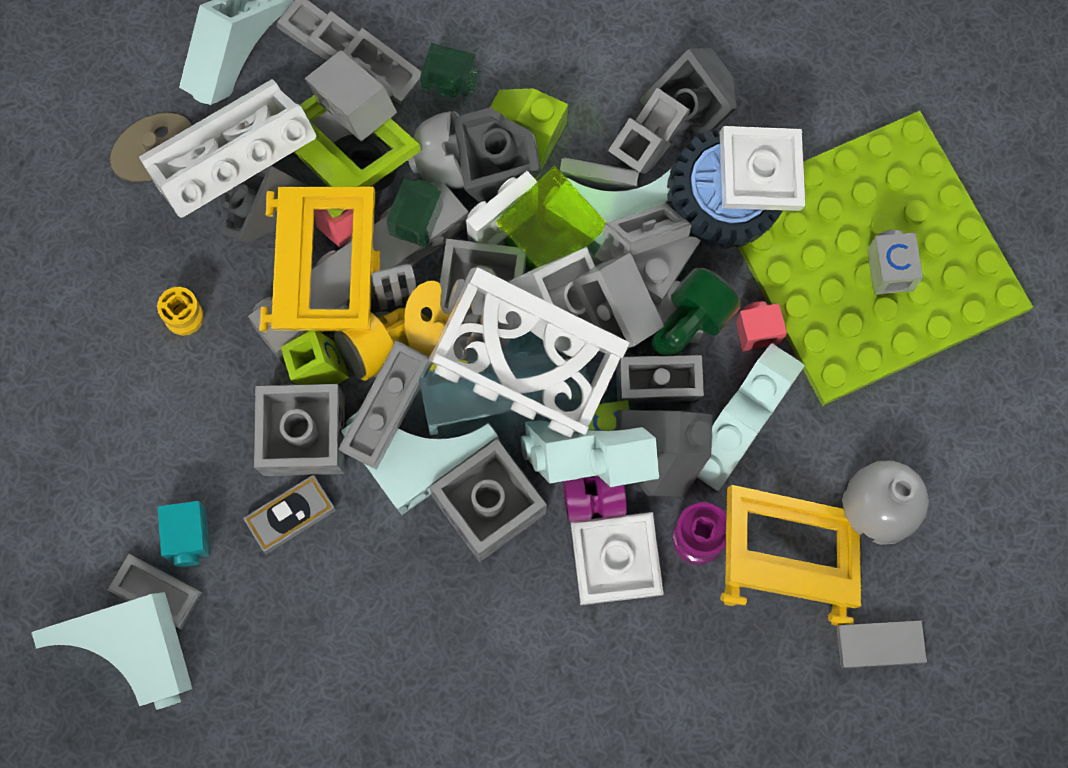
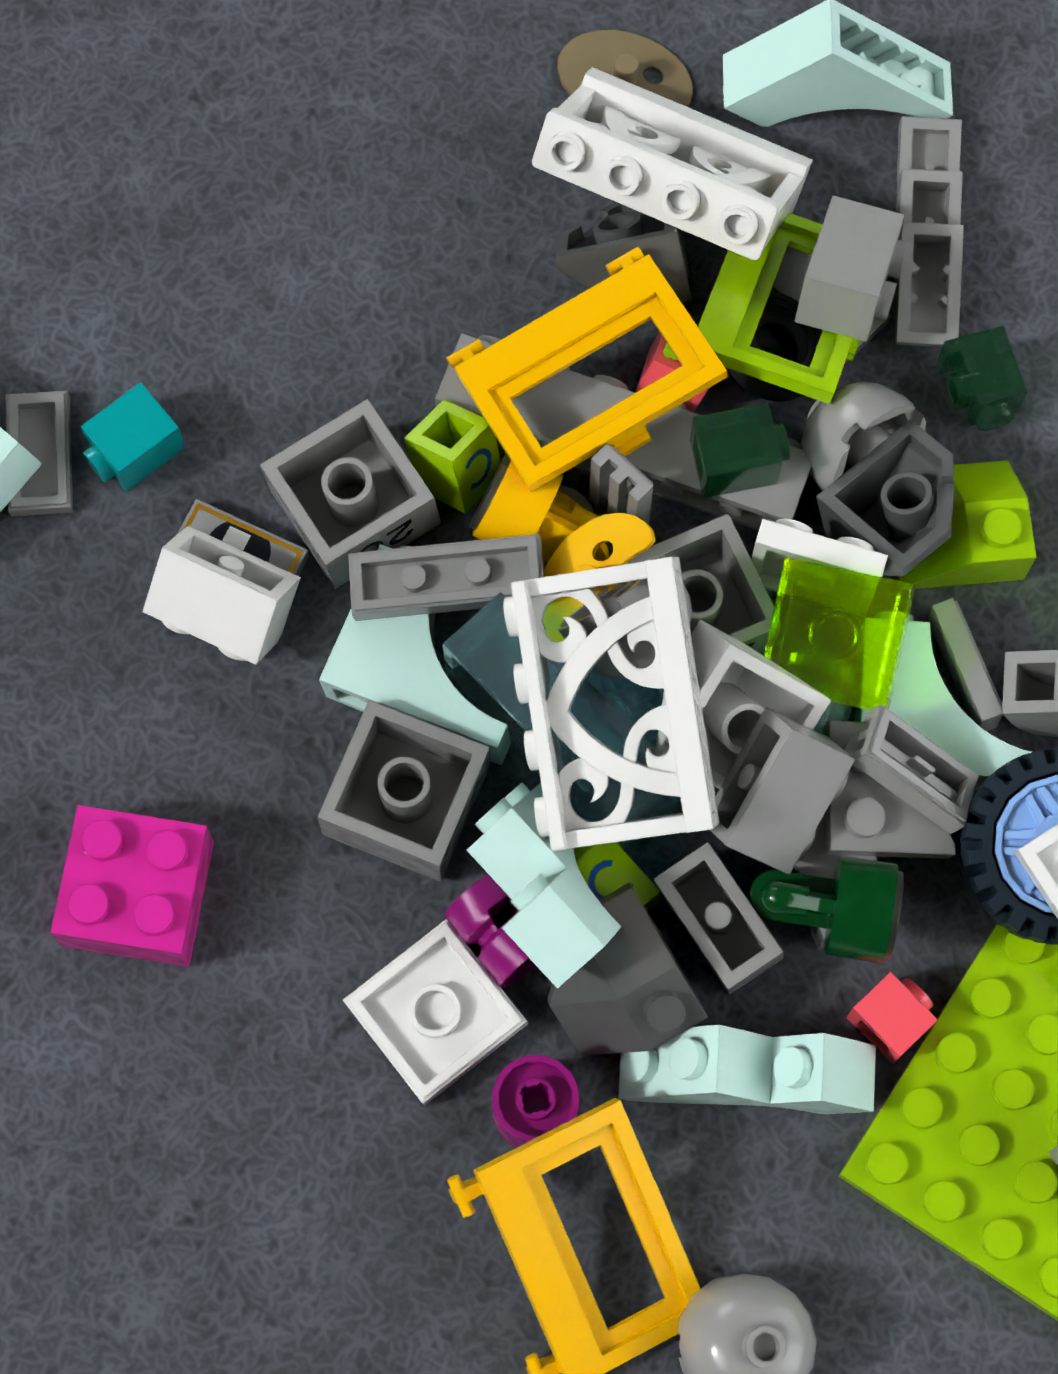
camera: 60 degrees right, 0 degrees up
yellow wheel [157,287,204,336] -> none
none -> dark pink brick [50,805,214,967]
none -> white brick [143,526,301,665]

